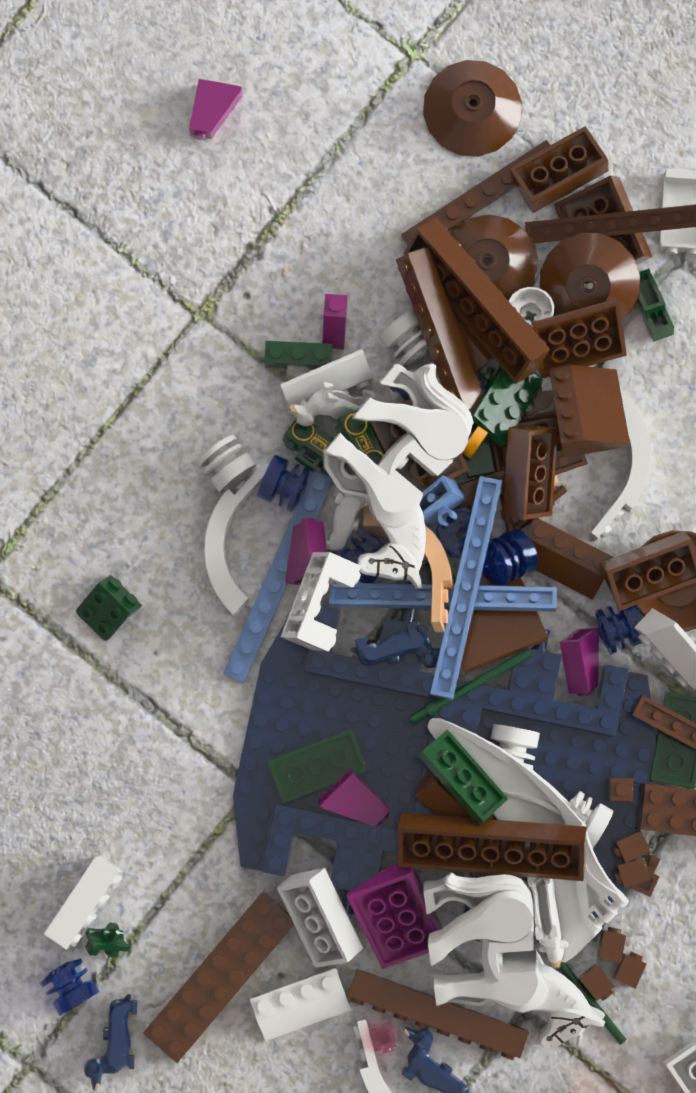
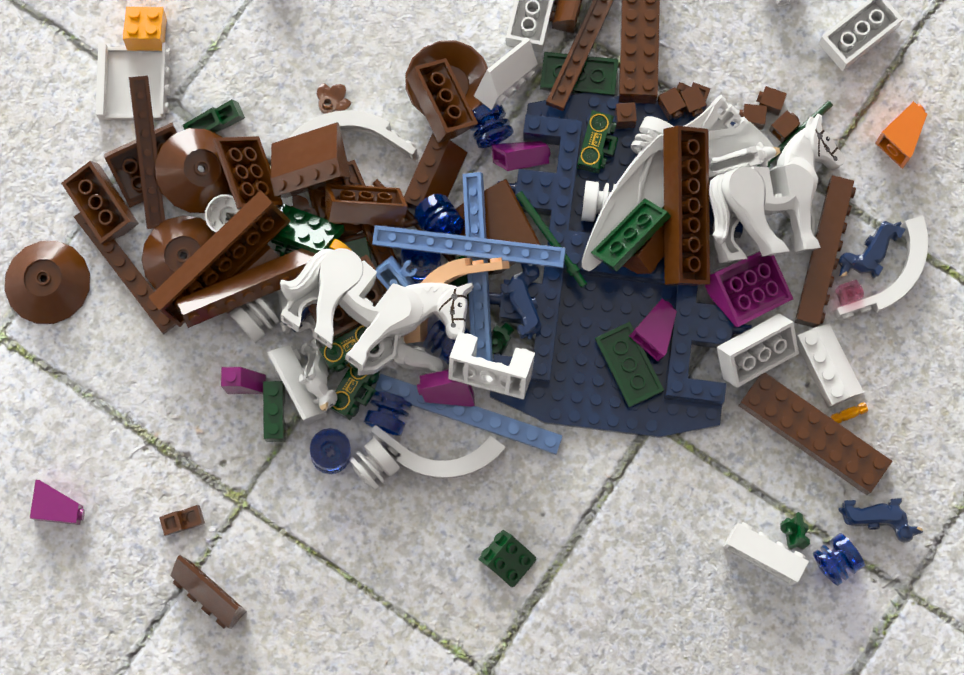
camera: 90 degrees left, 5 degrees down
none -> reddish brown slope [159,505,205,536]
none -> reddish brown slope [170,555,247,629]
none -> clear blue wheel [309,428,351,475]
none -> reddish brown plate [316,83,351,114]
none -> dark green hips [491,323,514,355]
none -> dark green piece [577,110,618,174]
none -> light orange axle [830,402,868,423]

